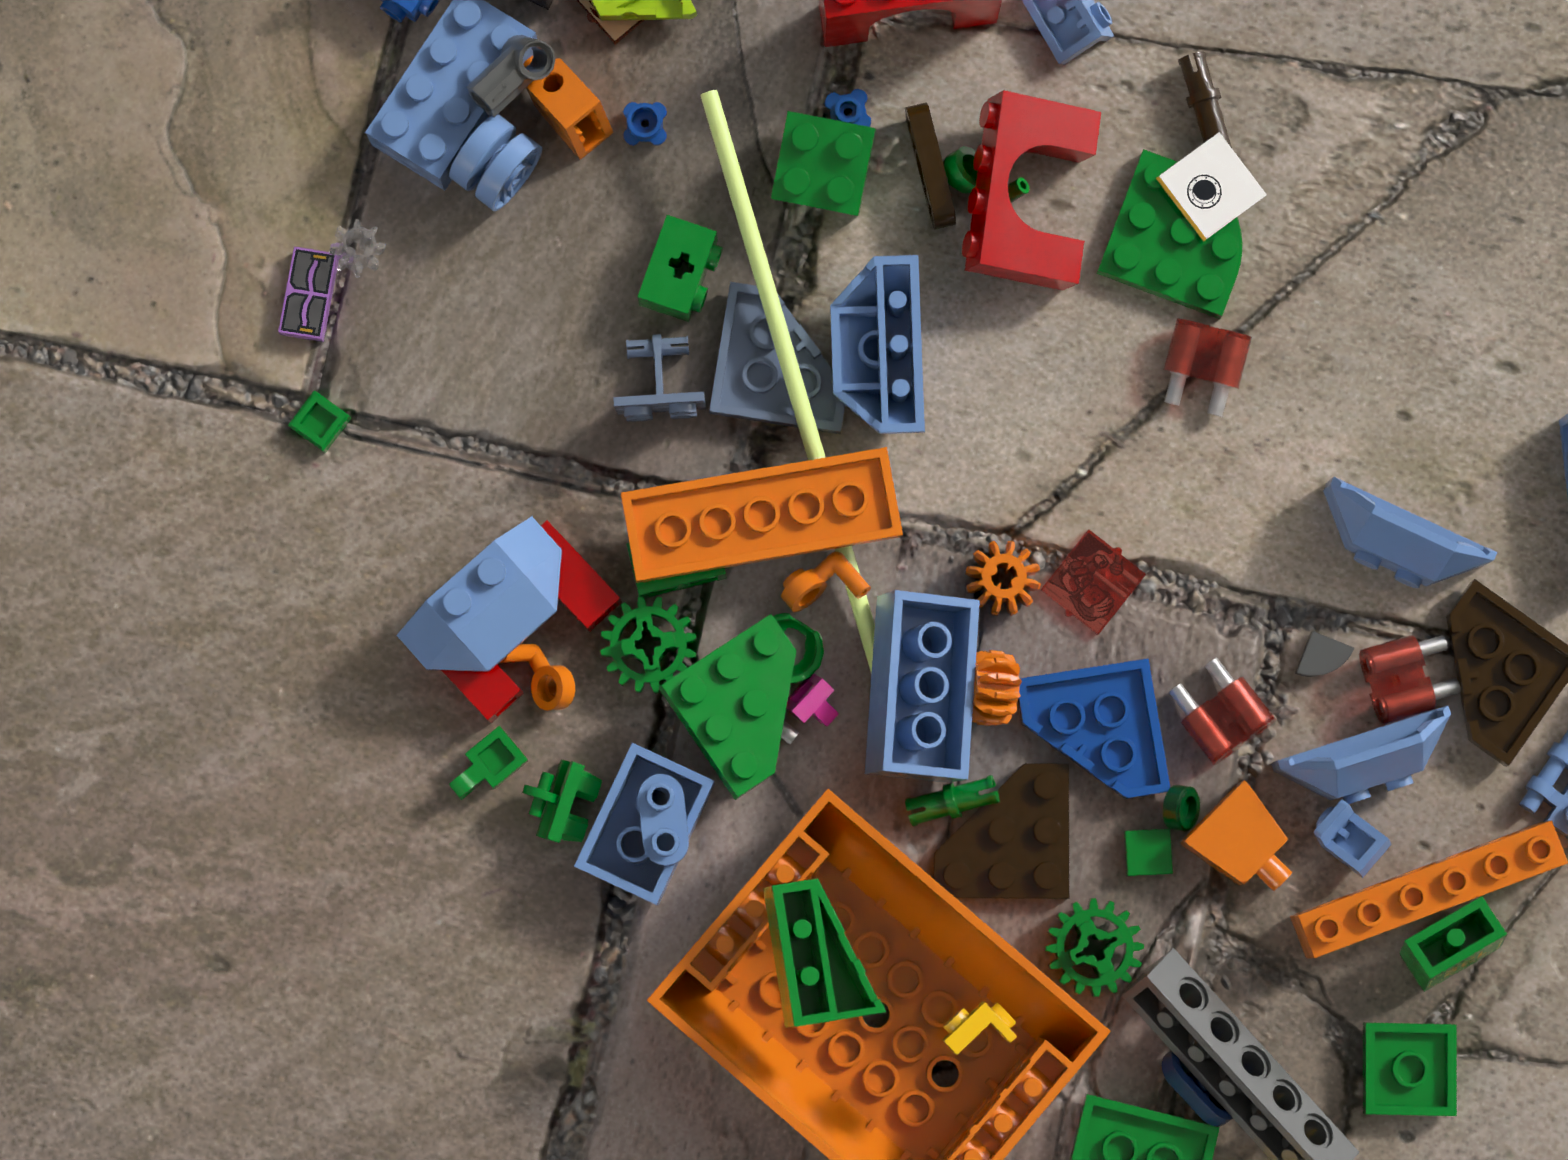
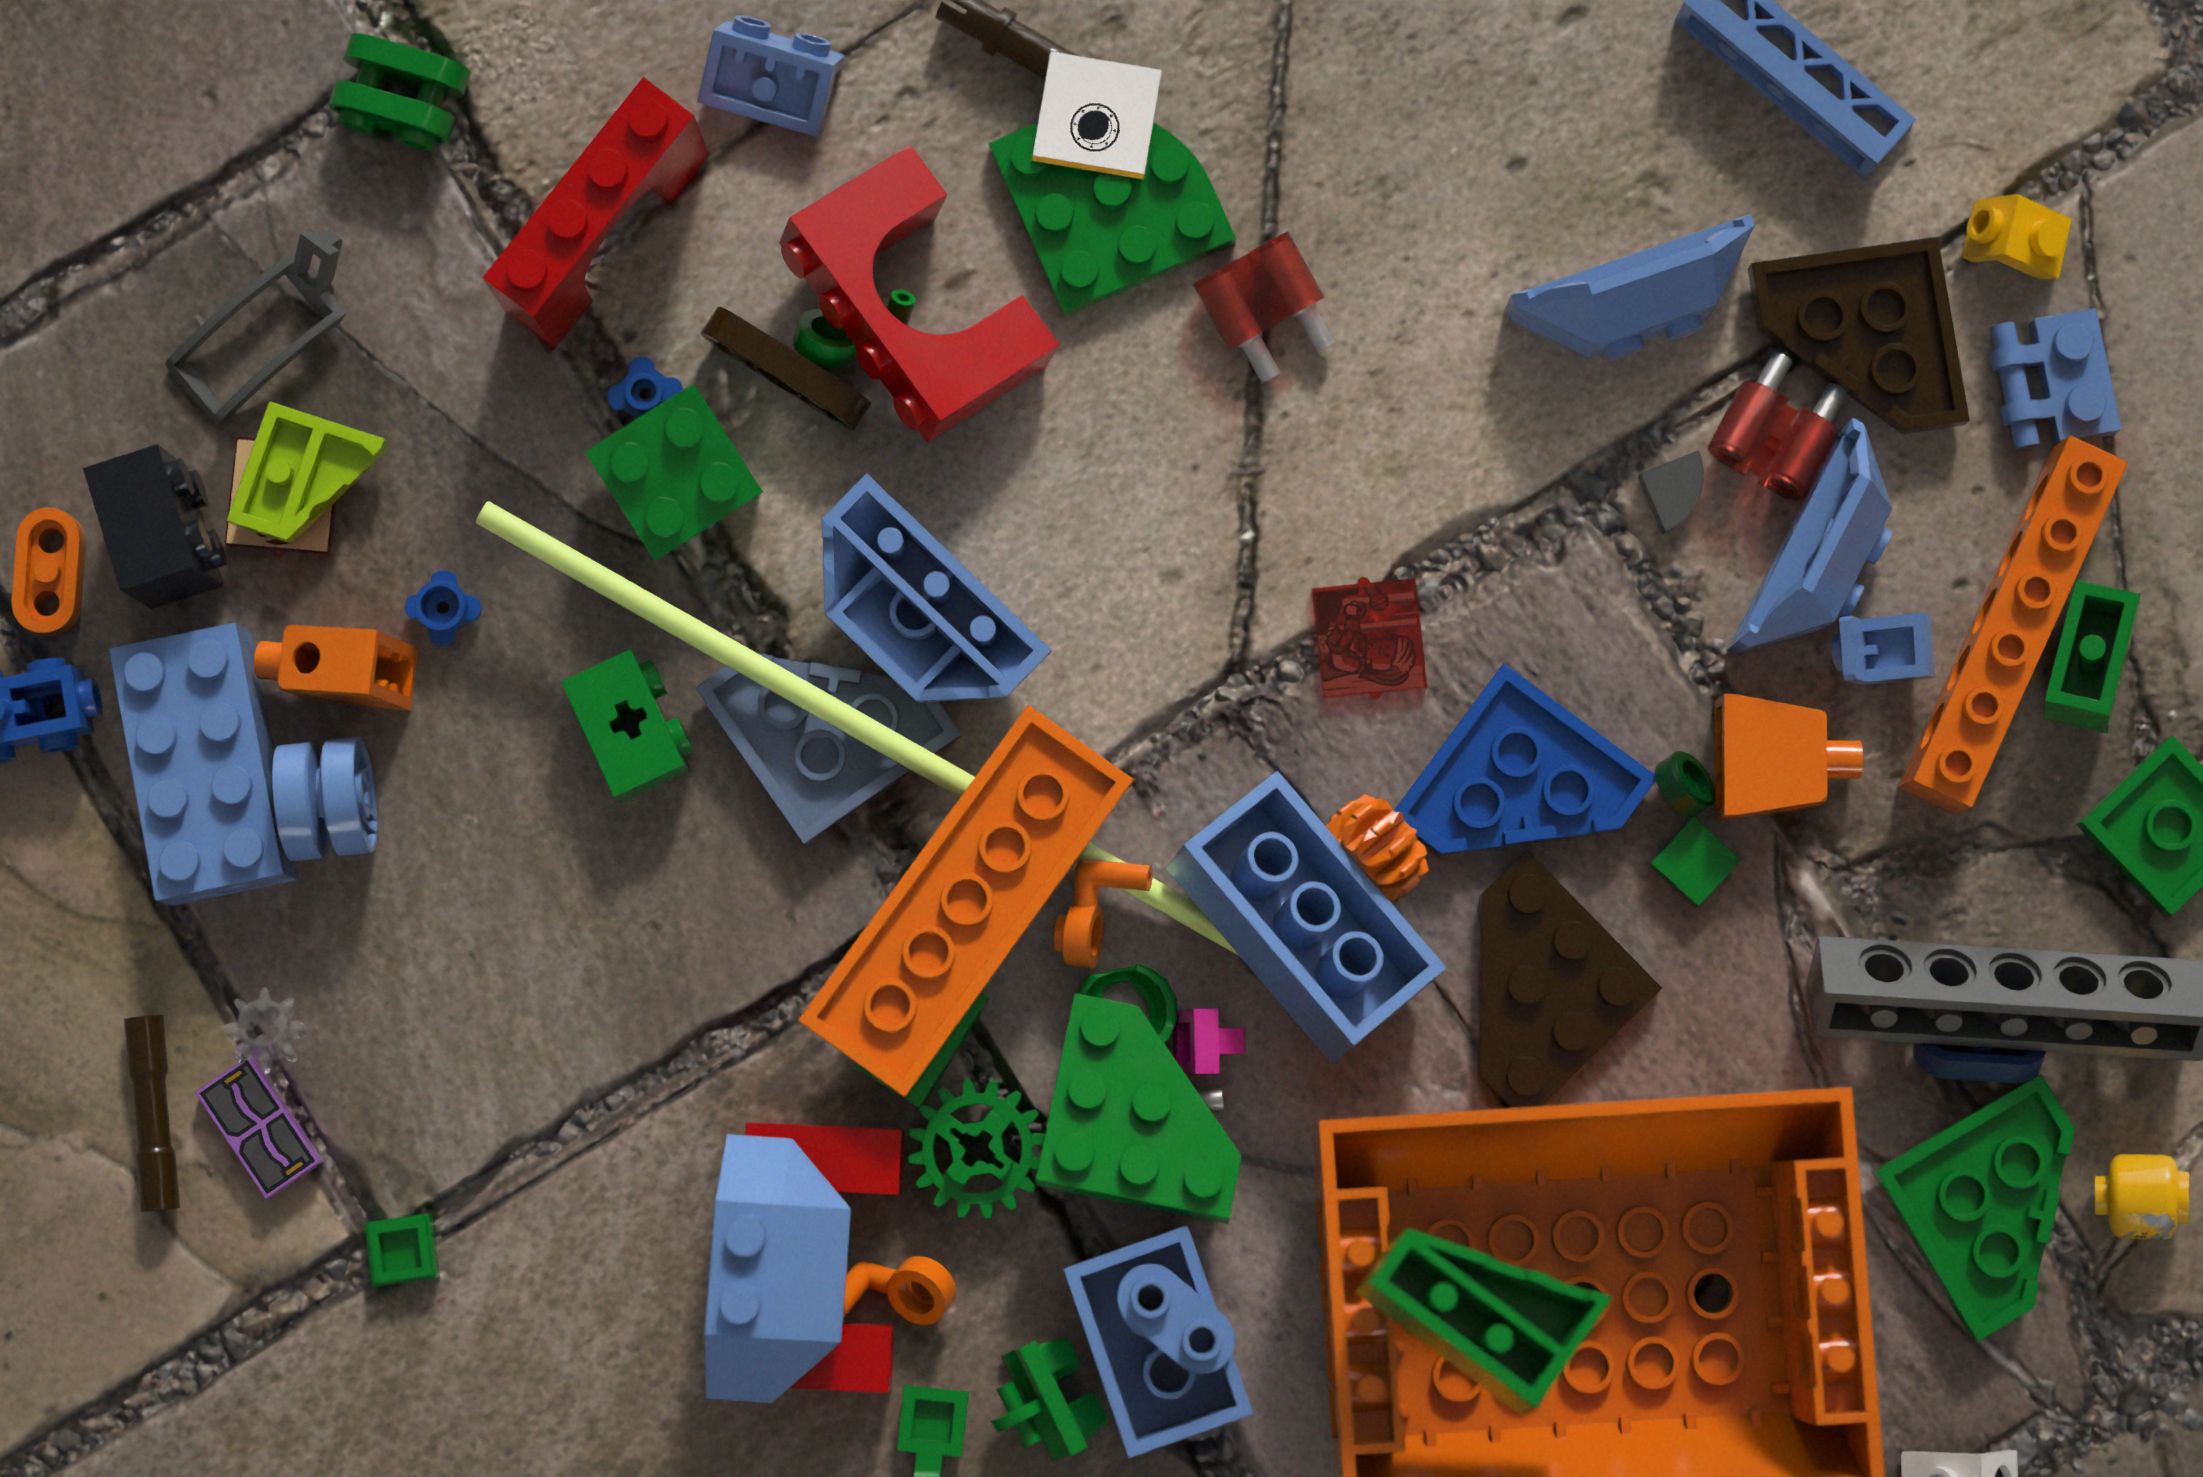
camera: 45 degrees left, 0 degrees up
dark grey piece [466,35,555,117] -> none
sand blue plate [613,334,706,422] -> none
green pin [905,775,1000,827] -> none
yellow bracket [942,1001,1017,1055] -> none
orange gear [965,541,1041,616] -> none
green gear [1044,898,1144,997] -> none
clear red piece [1169,658,1276,766] -> none
none -> dark brown piece [124,1015,180,1212]

